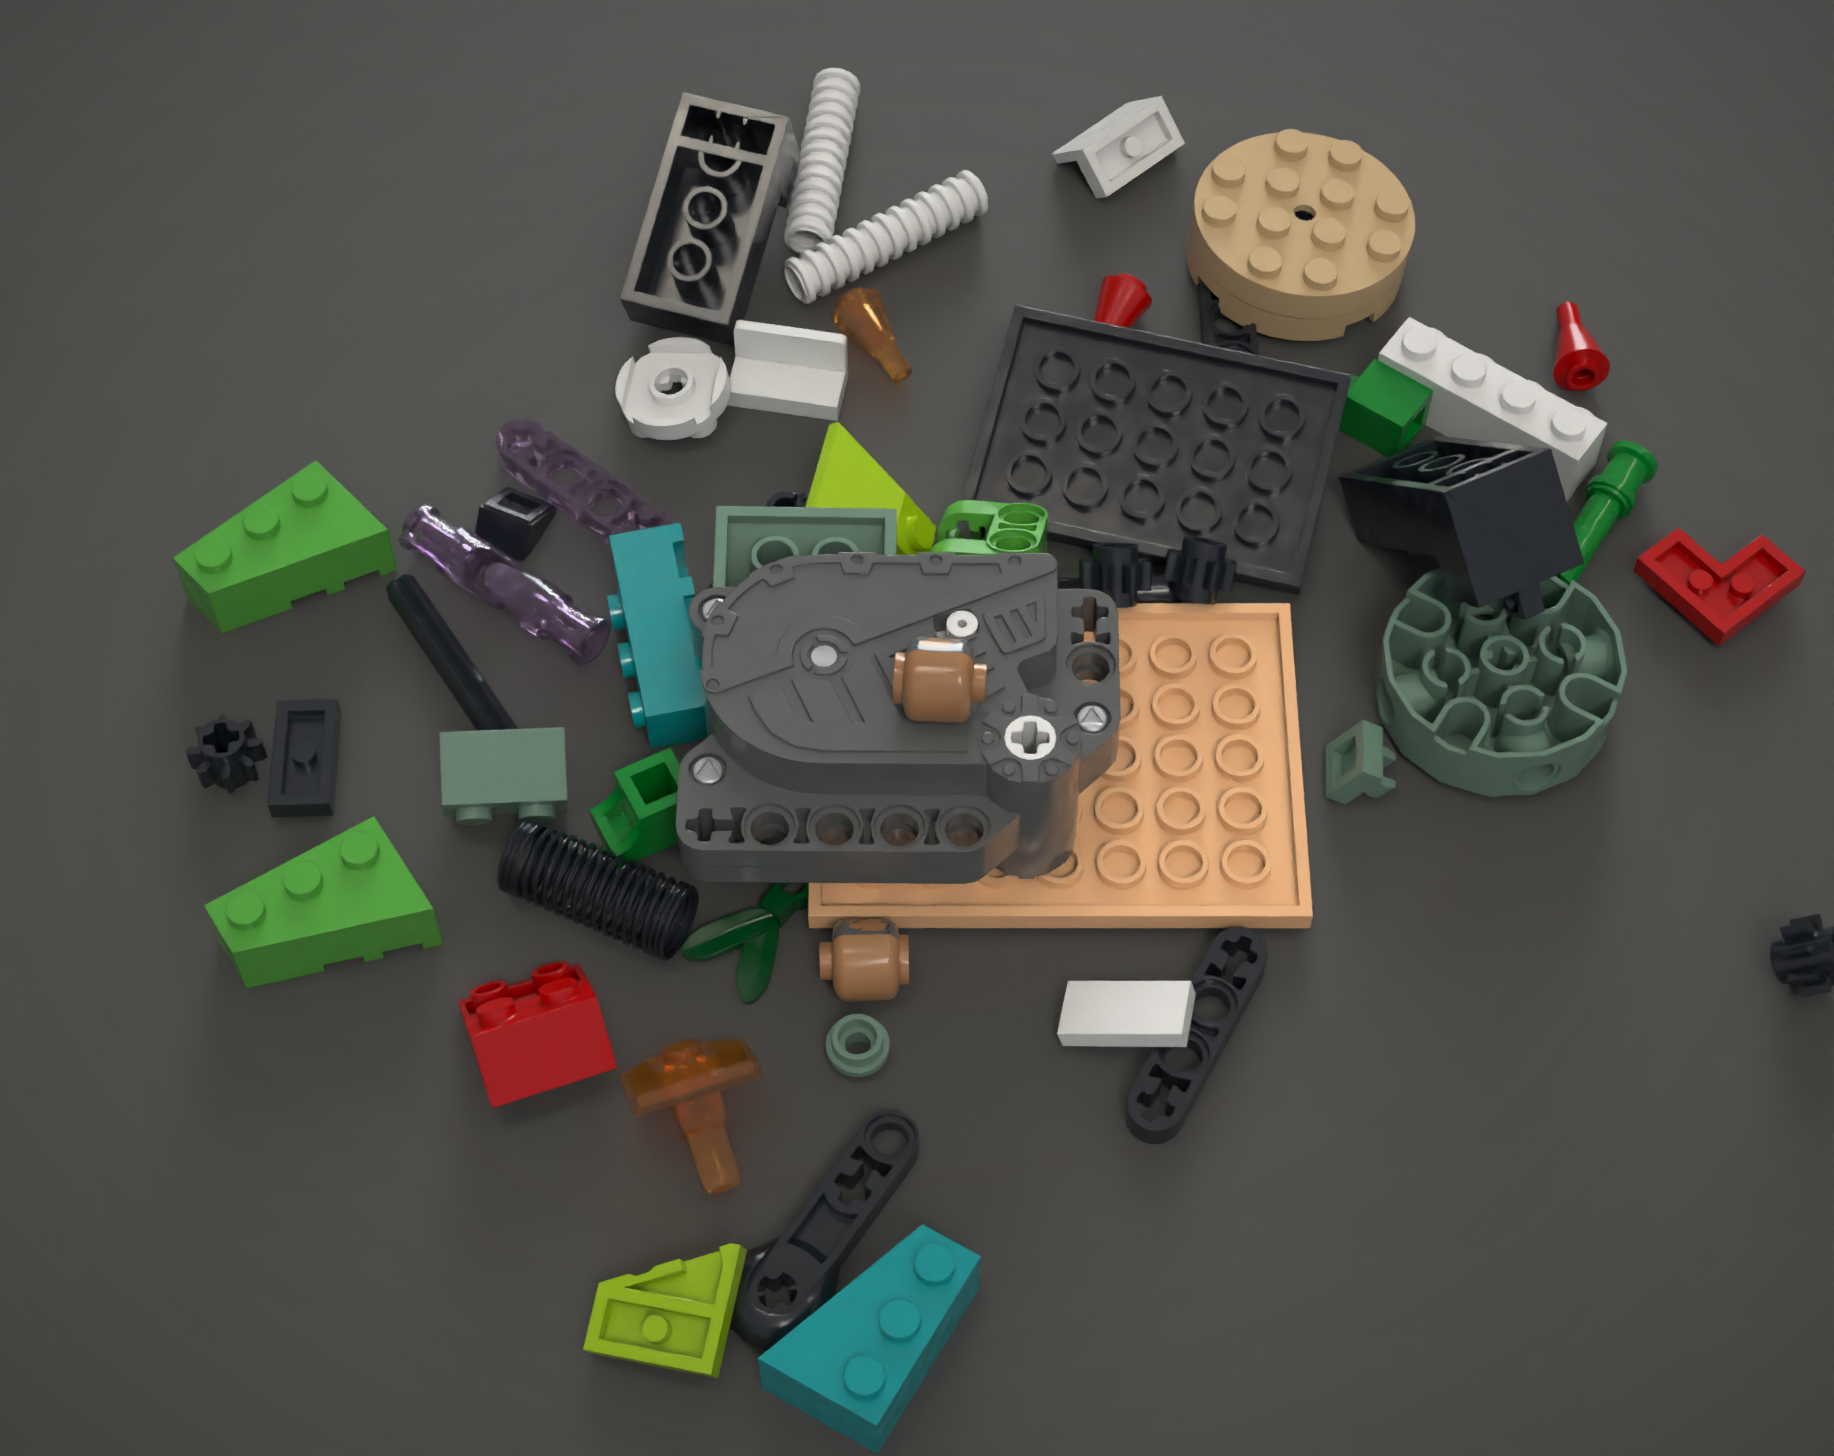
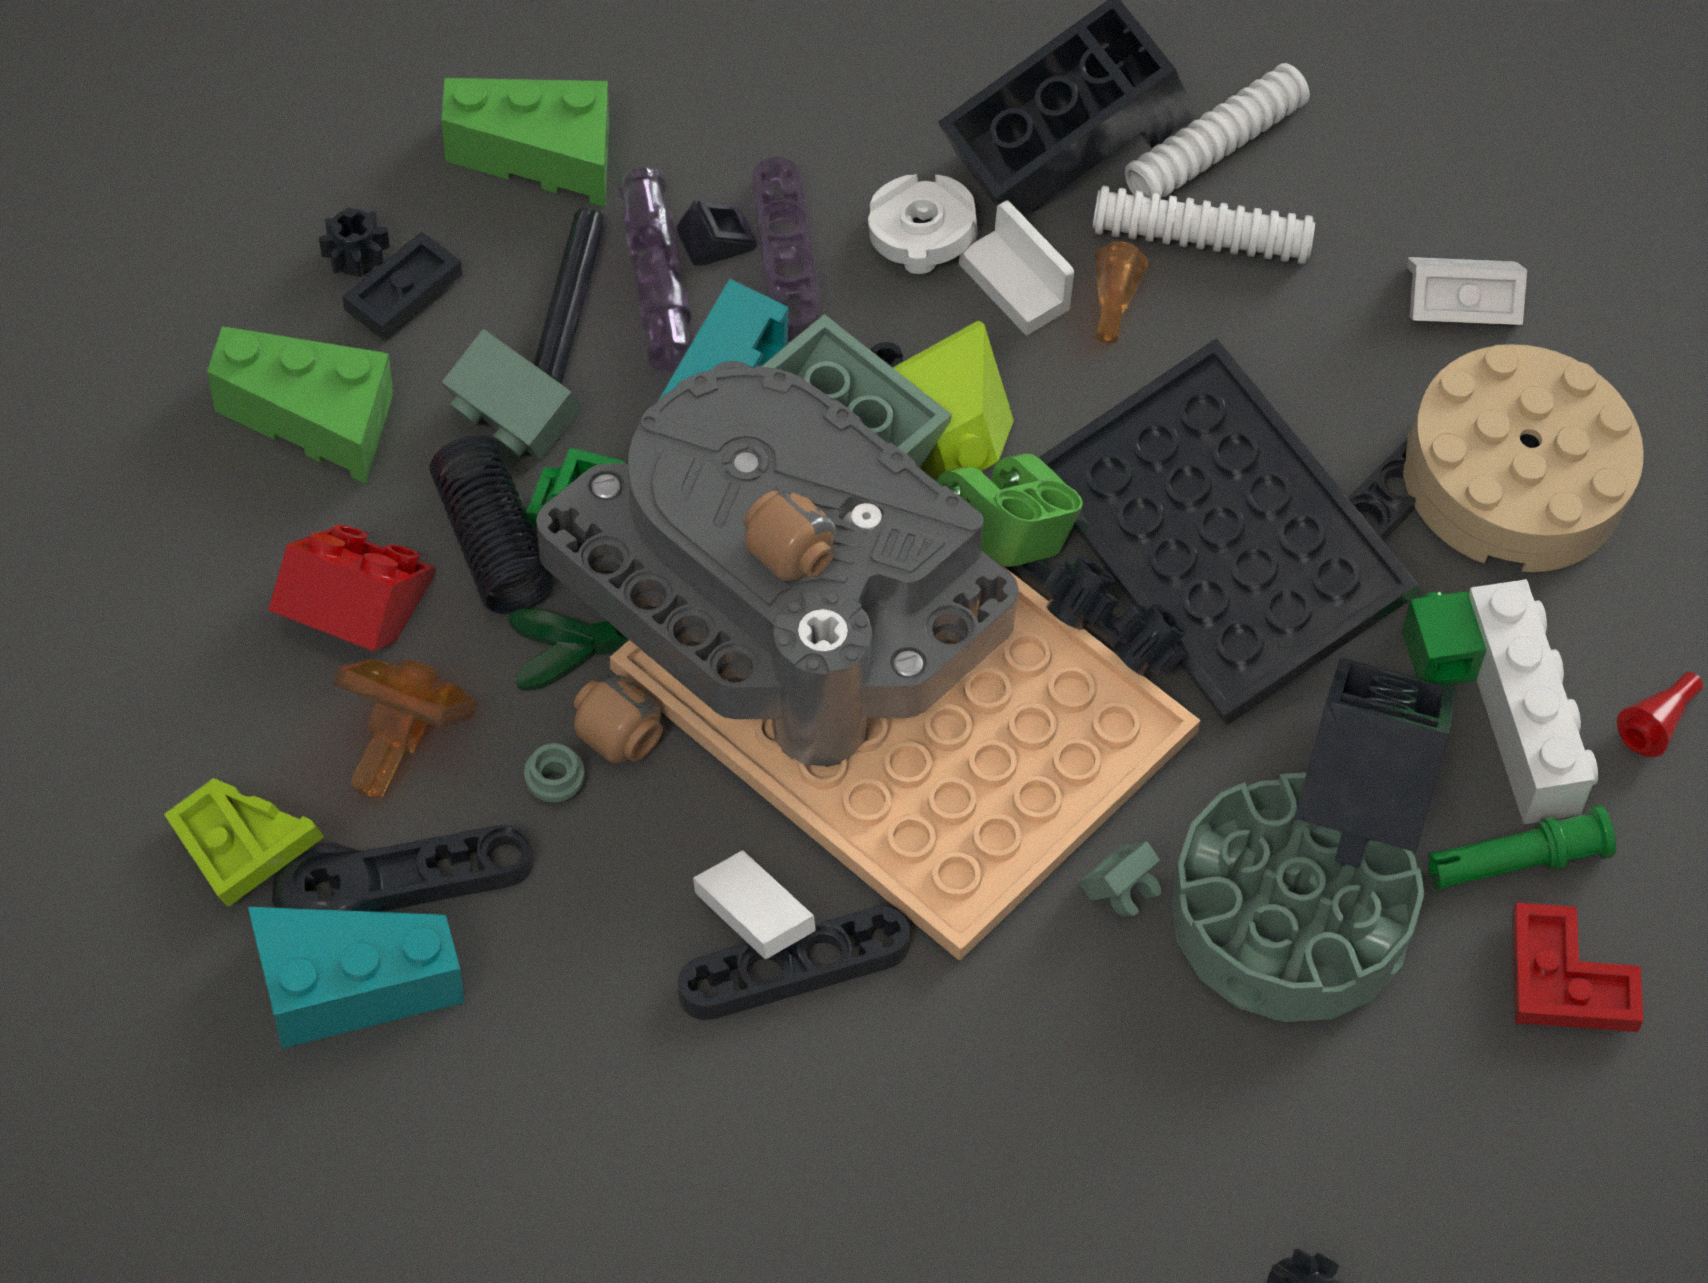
camera: 40 degrees right, 0 degrees up
red cone [1094,273,1152,328] -> none

